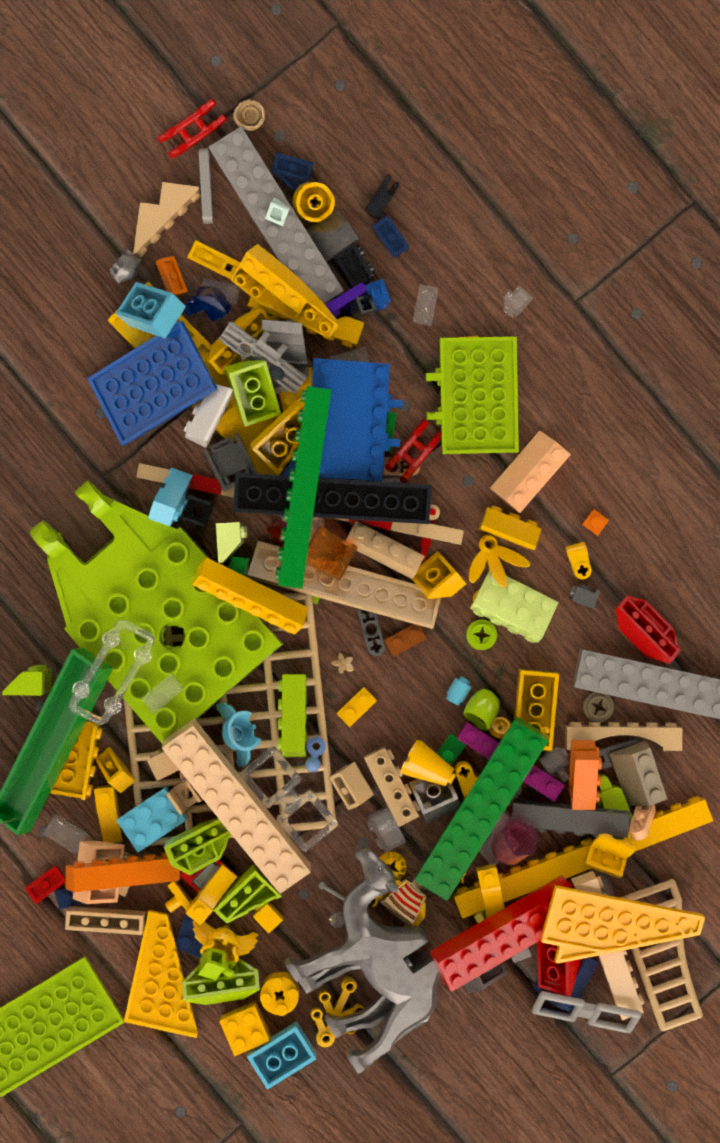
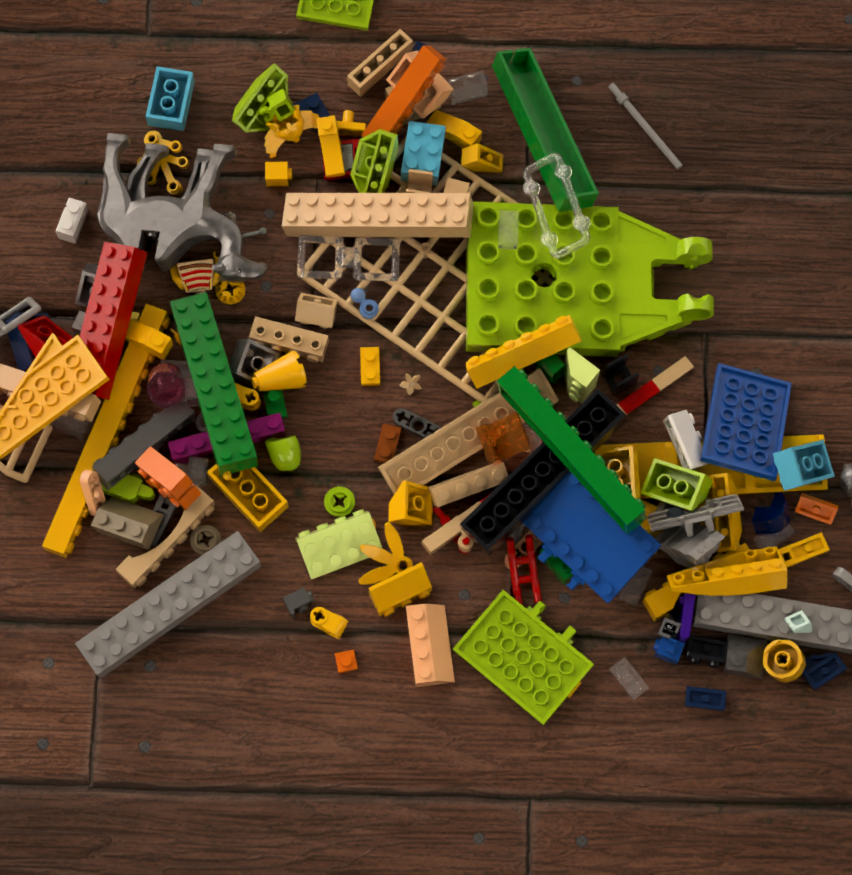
camera: 135 degrees right, 15 degrees down
lime slope [2,664,52,696] -> none
red plate [25,865,66,904] -> none
yellow bracket [50,721,102,800] -> none
yellow wing [124,909,198,1038] -> none
medium azure wedge [148,468,193,526] -> none
dark grey container [203,433,258,492] -> none
lime wedge [213,864,282,923] -> none
medium azure helmet [216,702,261,768] -> none
yellow brick [219,1001,271,1056] -> none
yellow brick [260,972,299,1016] -> none
lime wedge [278,674,307,757] -> none
black piece [364,174,400,220] -> none
clear brick [366,805,406,852] -> none
medium azure brick [446,676,472,706] -> none
yellow hat [489,717,510,739] -> none
clear brick [502,286,533,318] -> none
yellow bracket [584,833,636,879] -> none
red wedge [615,595,681,664] -> none
none -> white brick [56,198,89,244]

